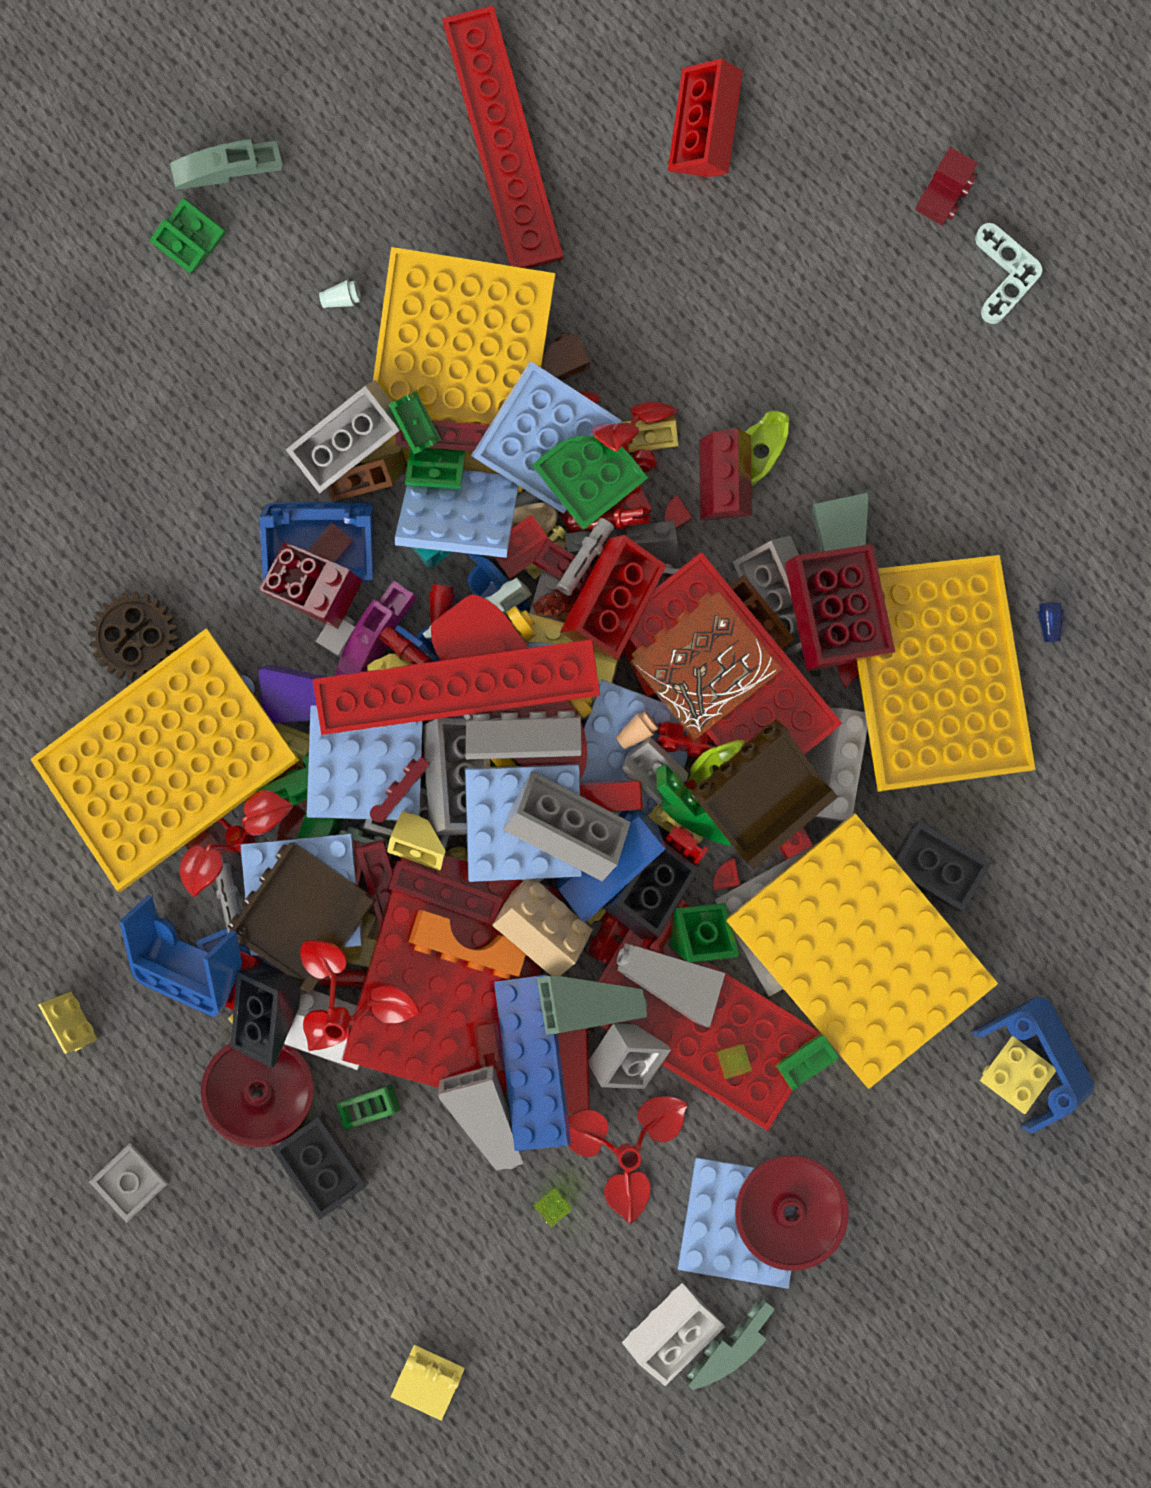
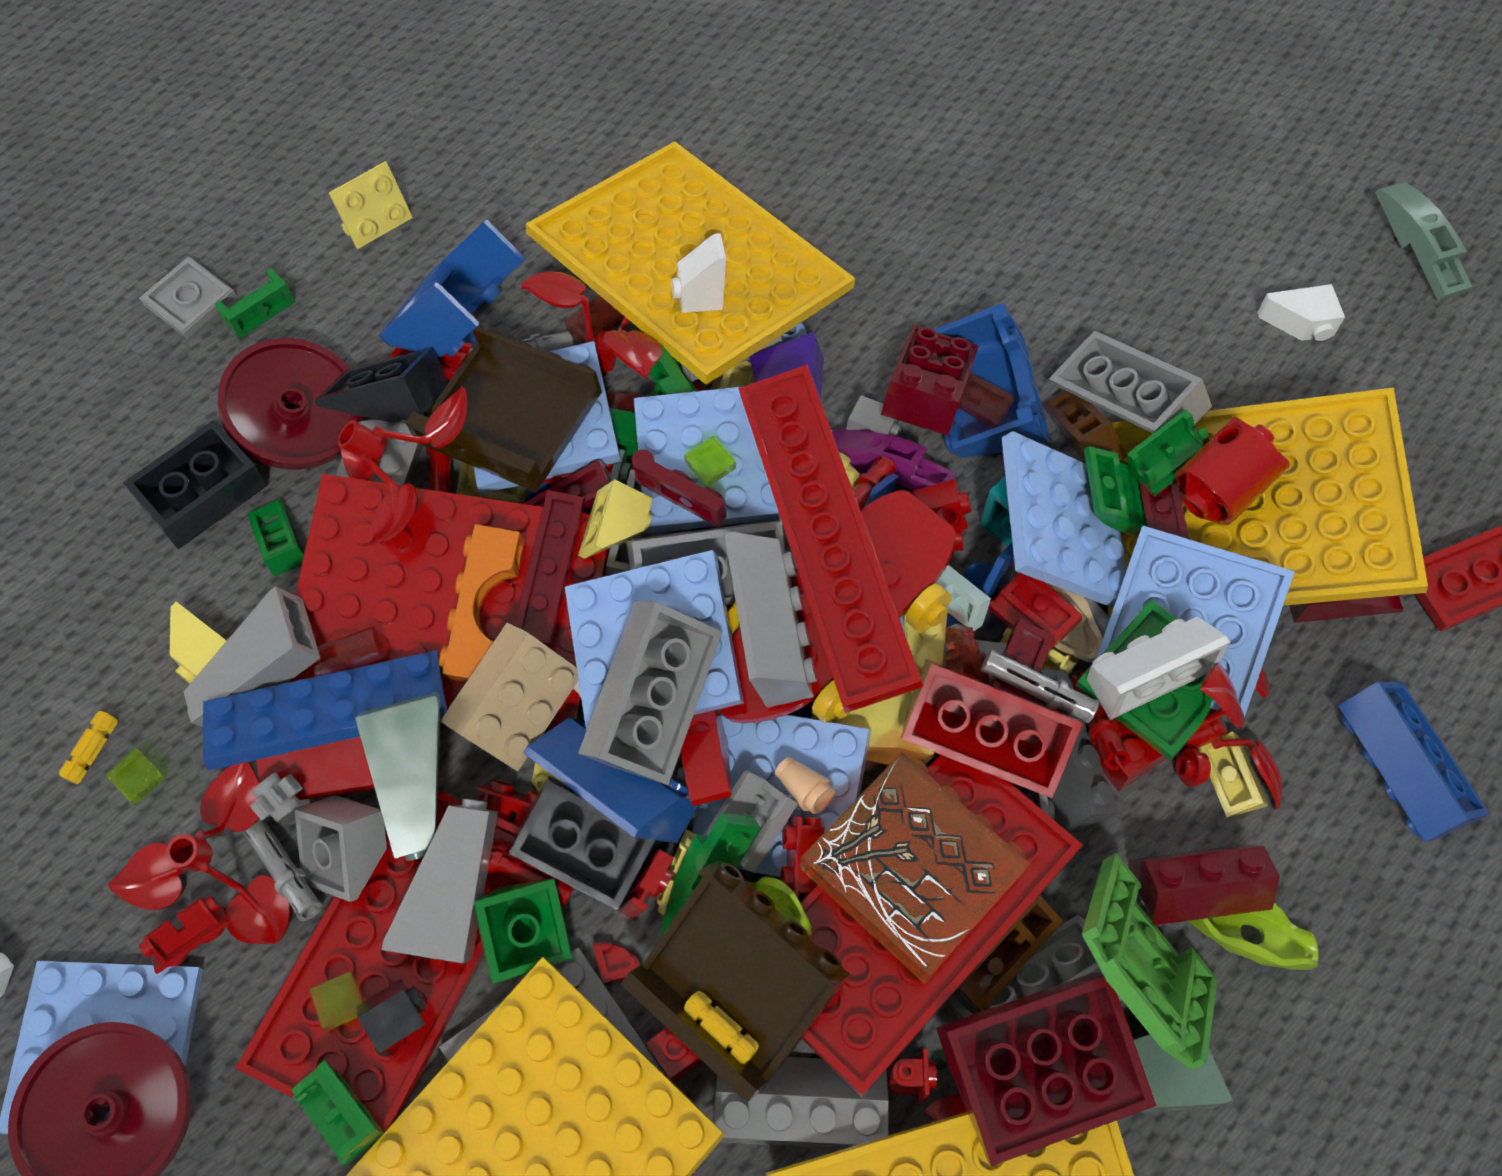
camera: 85 degrees right, 20 degrees down
dark brown gear [88,591,179,681] -> none
green slope [149,198,228,274] -> none
light aqua cone [319,280,361,308] -> none
reddish brown slope [541,332,590,381] -> none
red tile [665,496,692,530] -> none
none -> yellow axle [59,711,118,784]
none -> red hinge [138,895,229,974]
none -> light yellow slope [170,602,226,684]
none -> green hinge [214,268,295,339]
none -> light grey pin [242,819,322,921]
none -> light grey gear [250,772,303,822]
none -> black brick [356,978,427,1053]
none -> white slope [671,233,726,313]
none -> clear neon green plate [684,436,736,487]
none -> yellow axle [684,991,759,1064]
none -> red hinge [887,1049,937,1105]
none -> red brick [913,479,972,532]
none -> bright green wedge [1082,853,1218,1070]
none -> white slope [1087,616,1230,720]
none -> red cylinder [1175,417,1290,525]
none -> white slope [1257,284,1345,341]
none -> blue slope [1338,682,1490,842]

